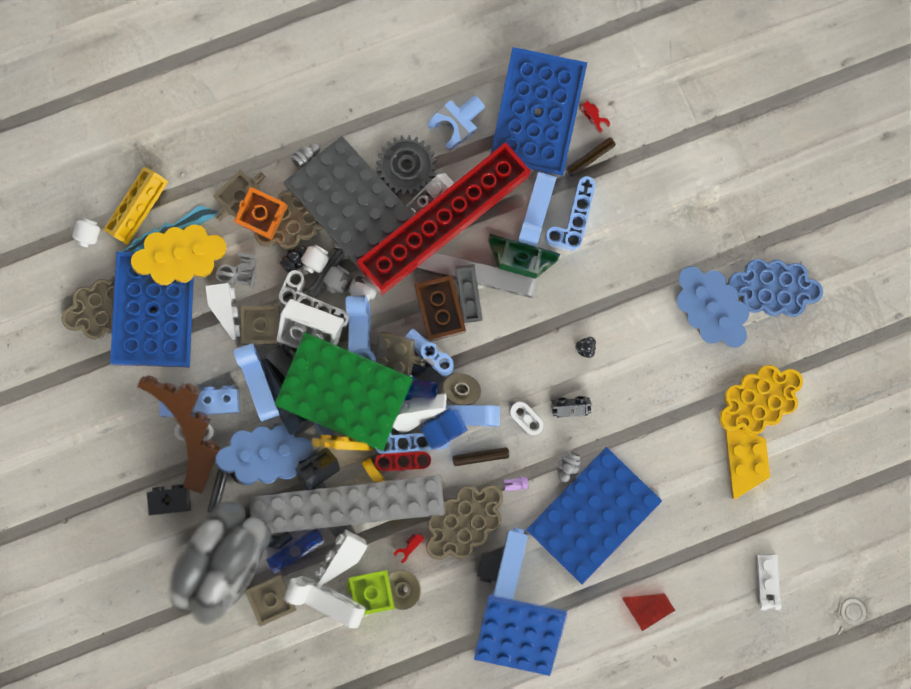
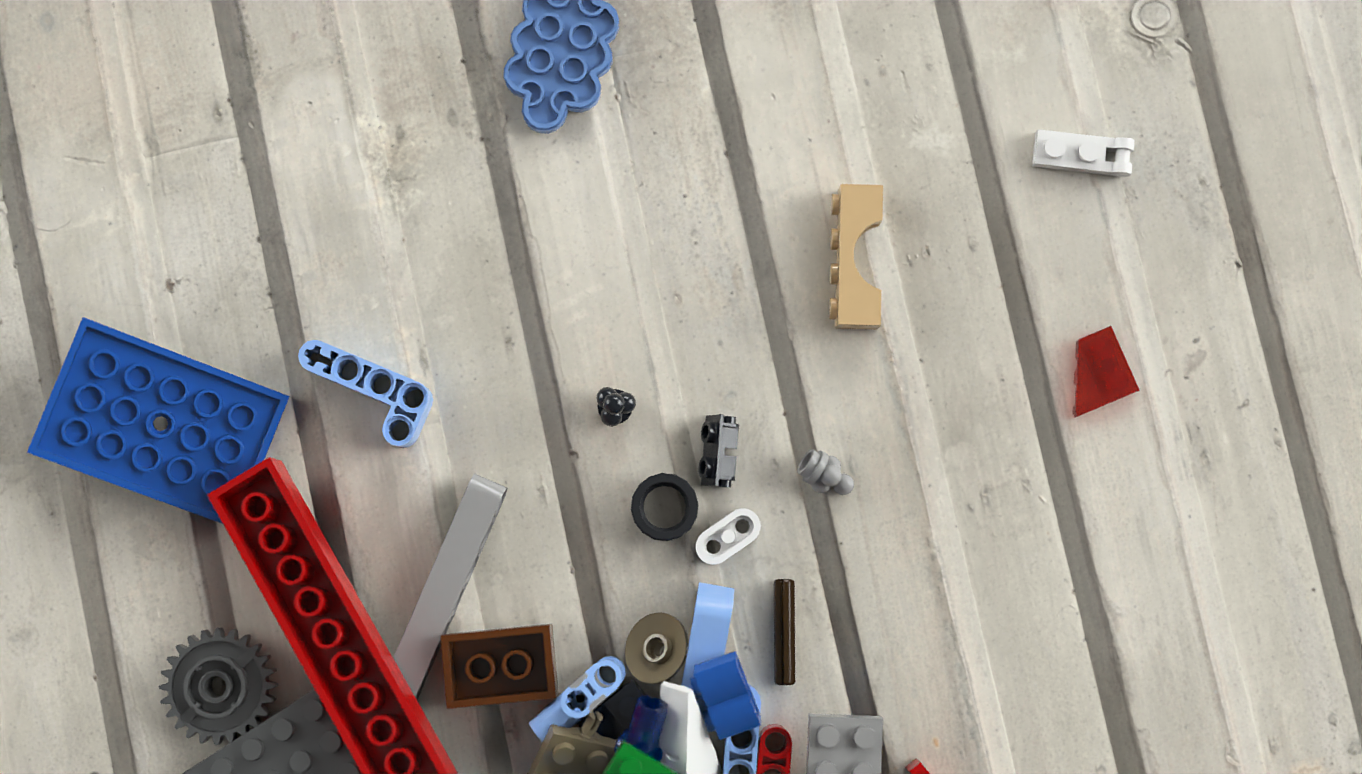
camera: 80 degrees left, 0 degrees up
white slope [406,173,454,215] -> none
dark tan plate [426,485,503,560] -> none
light blue connector [427,95,485,150] -> none
dark grey tile [455,264,483,323] -> none
blue plate [474,595,567,676] -> none
black brick [477,552,502,583] -> none
dark green wing [488,234,560,279] -> none
light blue slope [492,527,528,600] -> none
lavender pin [504,476,529,492] -> none
light blue beam [518,172,556,247] -> none
blue plate [526,447,662,585] -> none
dark brown axle [566,137,616,176] -> none
red plate [580,101,610,133] -> none
medium blue plate [677,266,749,348] -> none
yellow plate [719,365,803,435] -> none
yellow wing [725,429,770,499] -> none
none -> black tyre [631,473,699,541]
none -> tan arch [829,184,883,330]

